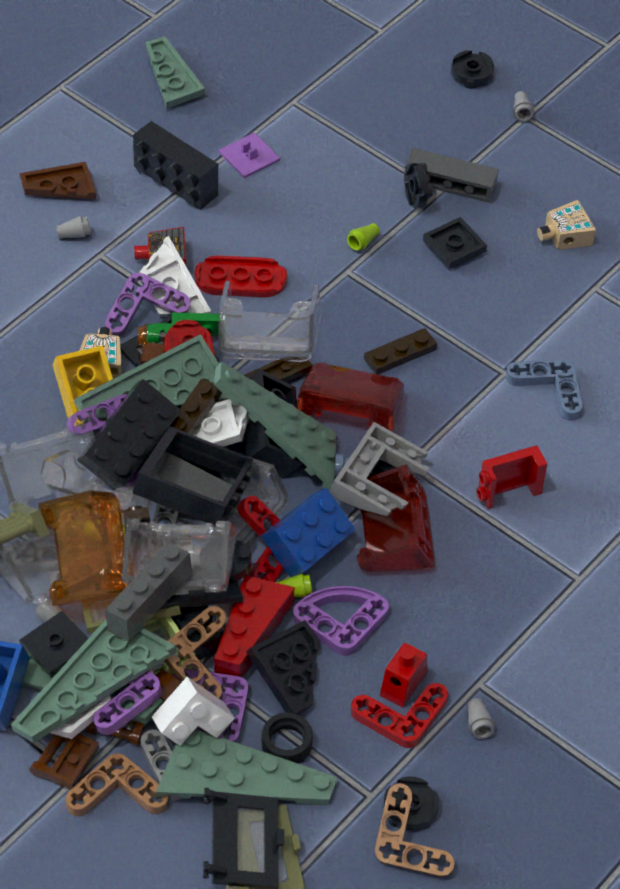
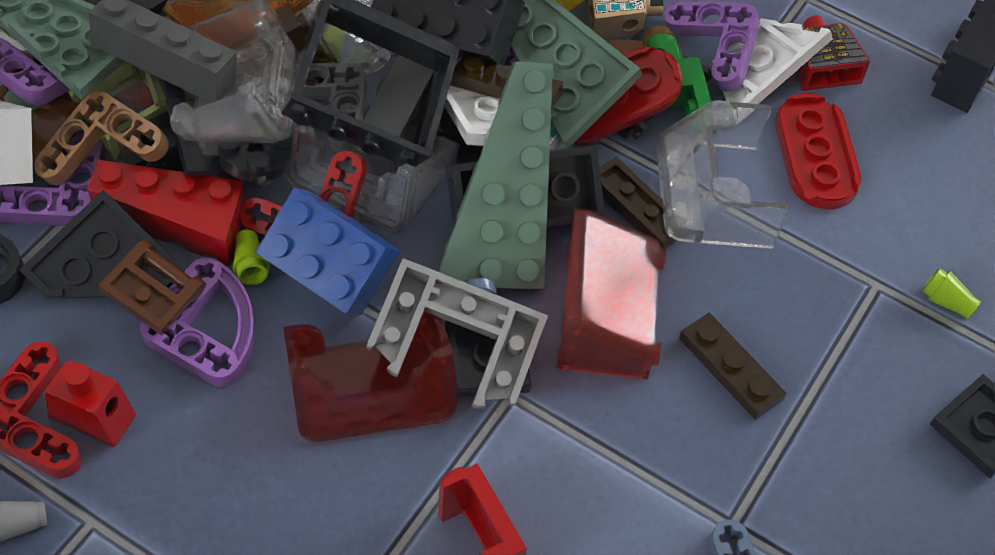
camera: 80 degrees right, 5 degrees up
none -> reddish brown plate [99,239,206,336]

